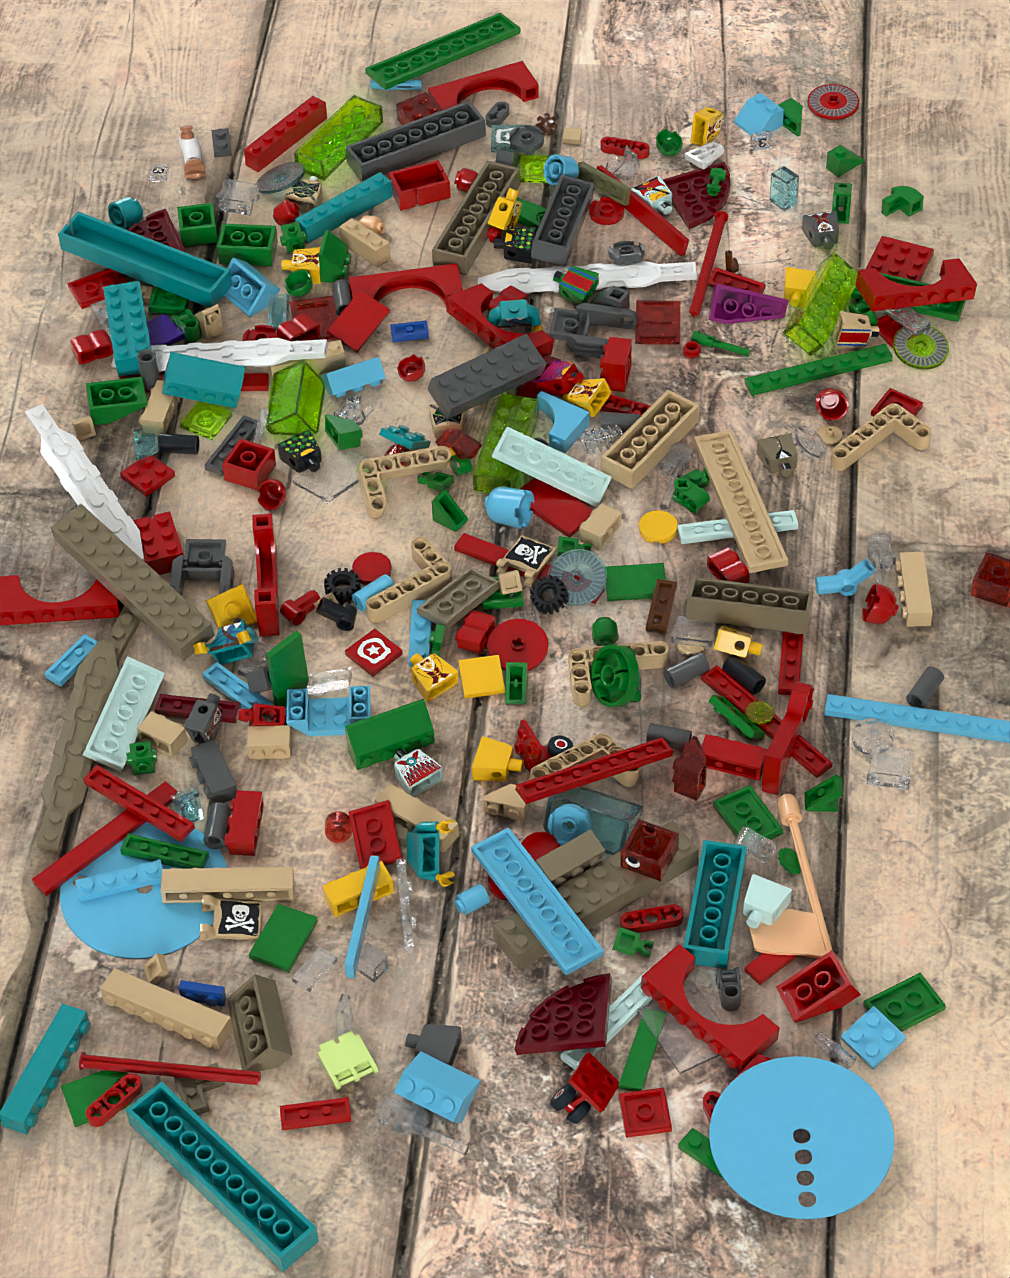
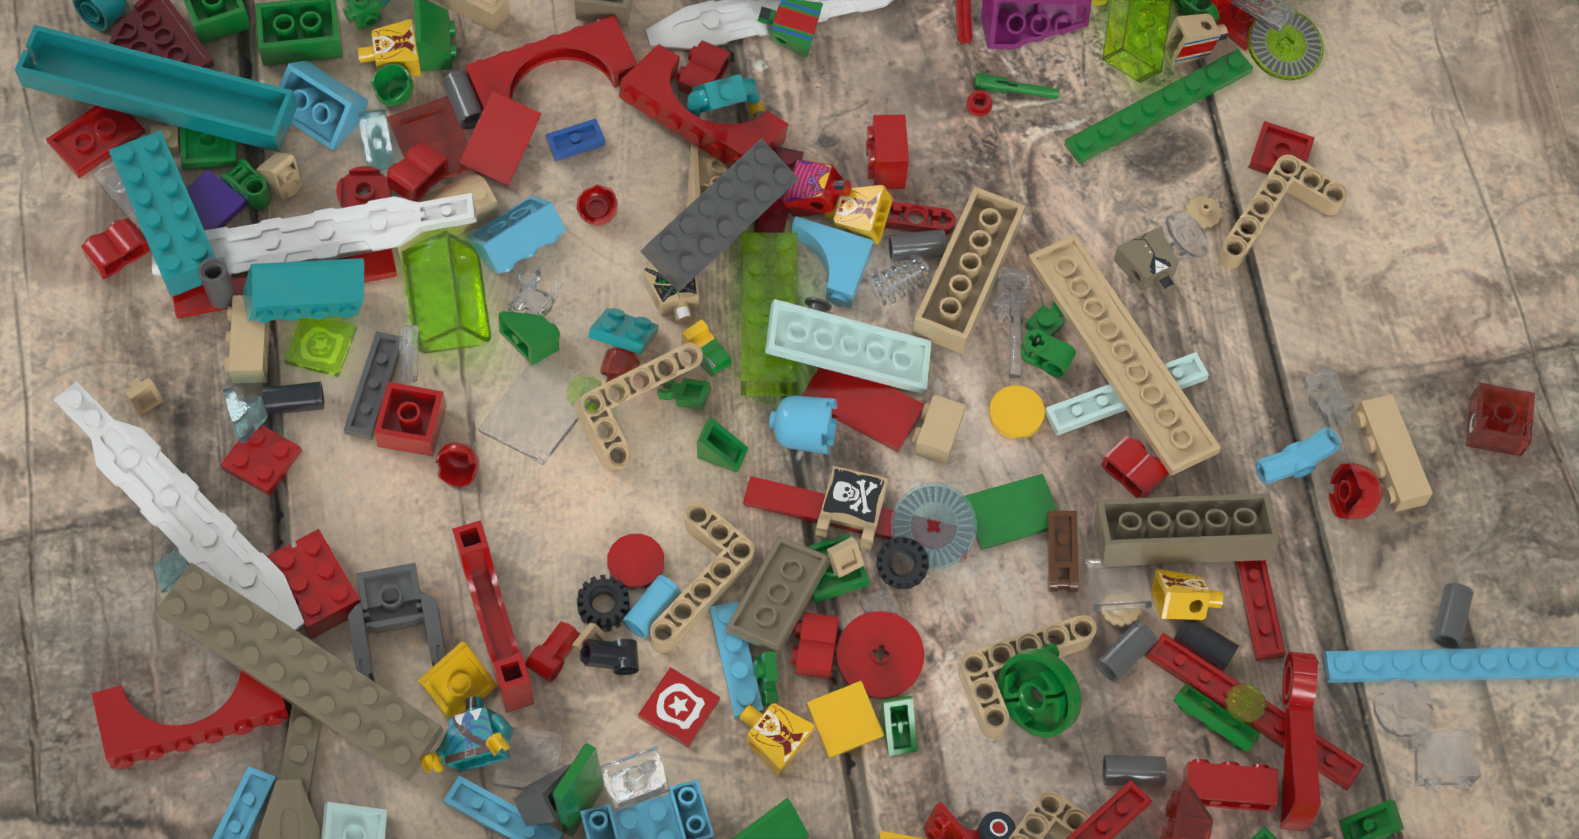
camera: 20 degrees left, 15 degrees up
green slope [86,377,147,425] -> none
black torso [277,429,322,473] -> none
clear red slope [435,429,482,459] -> none
dark grey plate [549,303,638,358] -> none
green plate [557,536,592,558] -> none
dark grey slope [590,286,630,309] -> none
green head [591,617,619,646] -> none
clear red piece [635,300,680,345] -> none
red helmet [815,388,849,421] -> none

